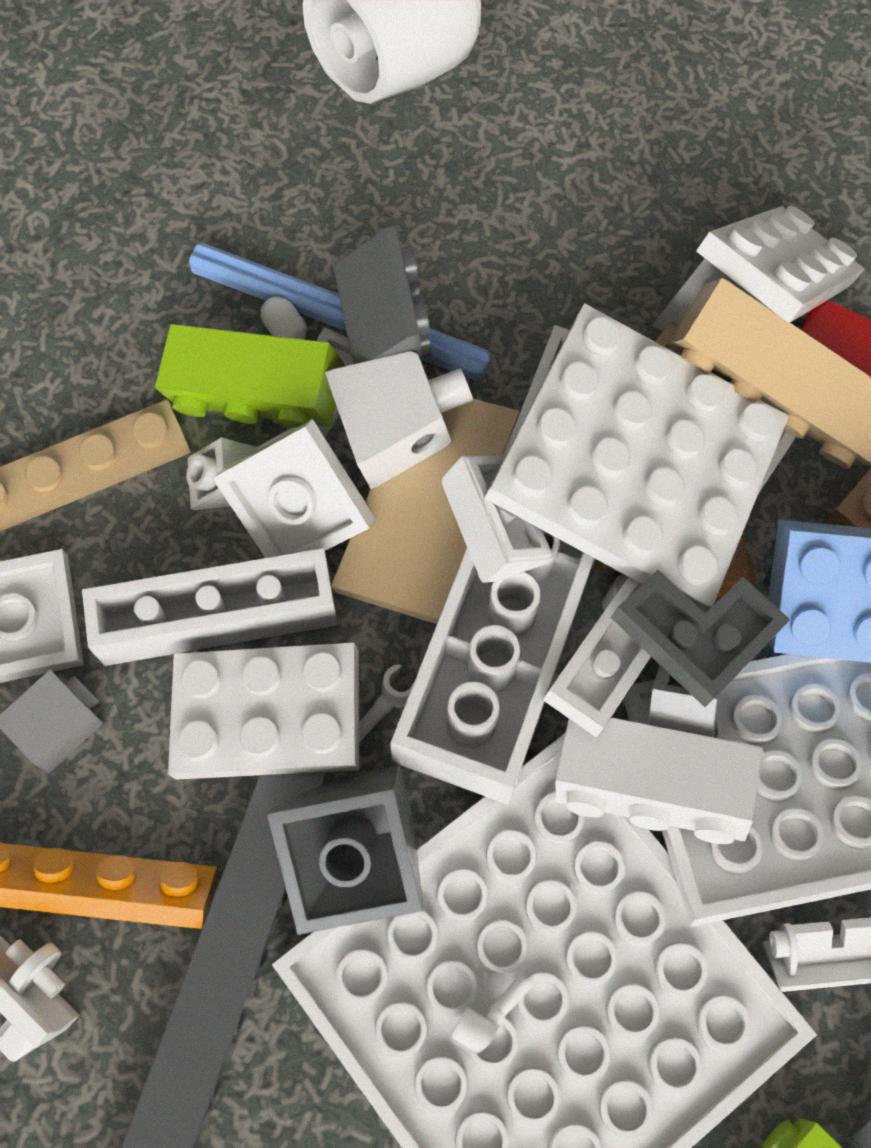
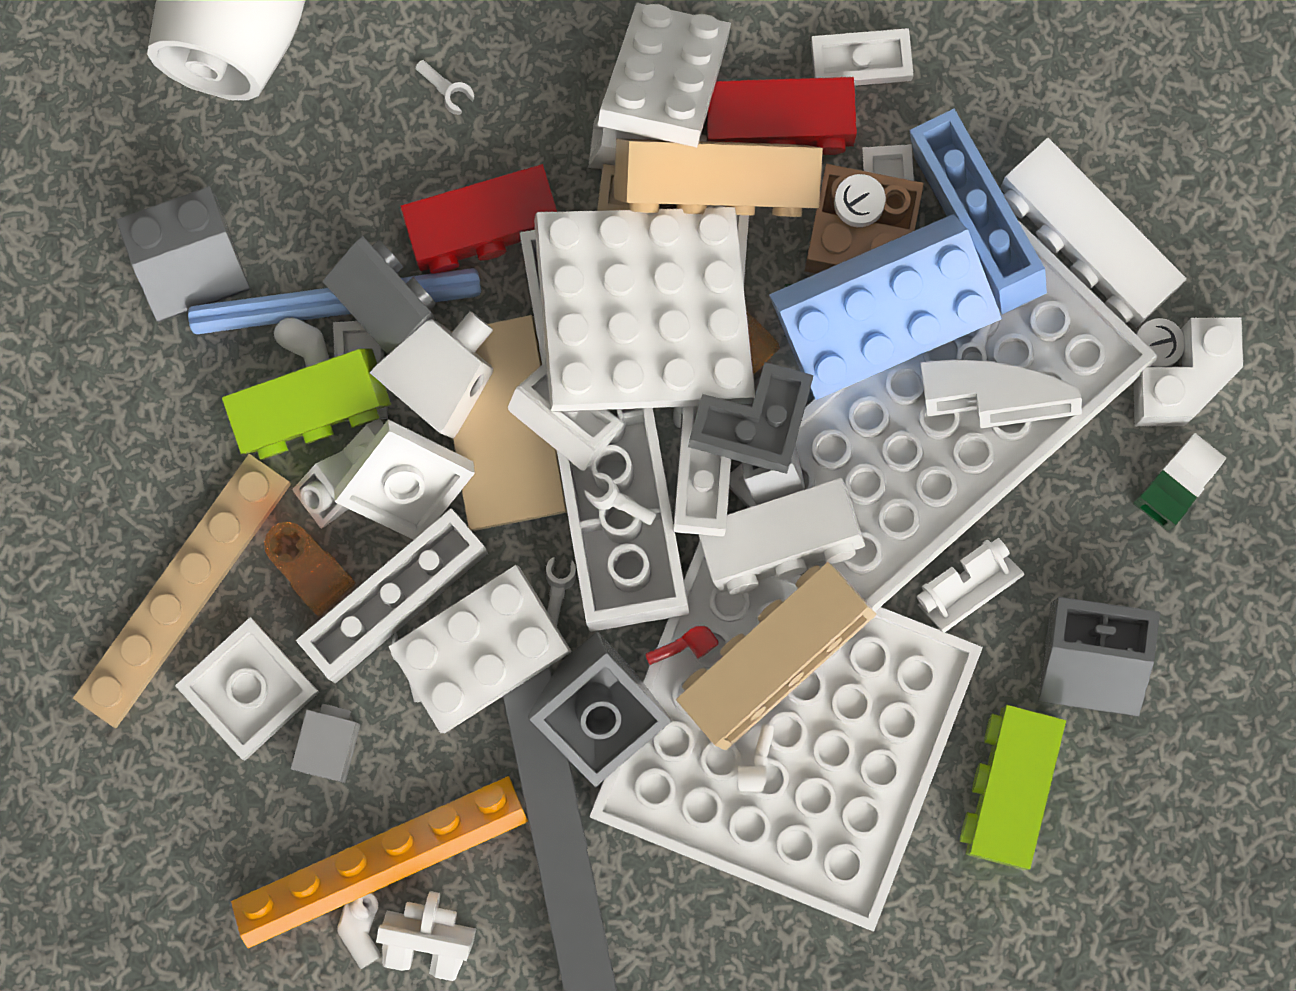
camera: 25 degrees left, 10 degrees up
none -> dark grey slope [116,186,250,322]
none -> clear orange piece [264,522,356,617]
none -> red brick [400,164,557,274]
none -> white hand [416,60,474,115]
none -> white hand [585,473,656,525]
none -> red hand [645,626,719,665]
none -> tan brick [675,562,877,750]

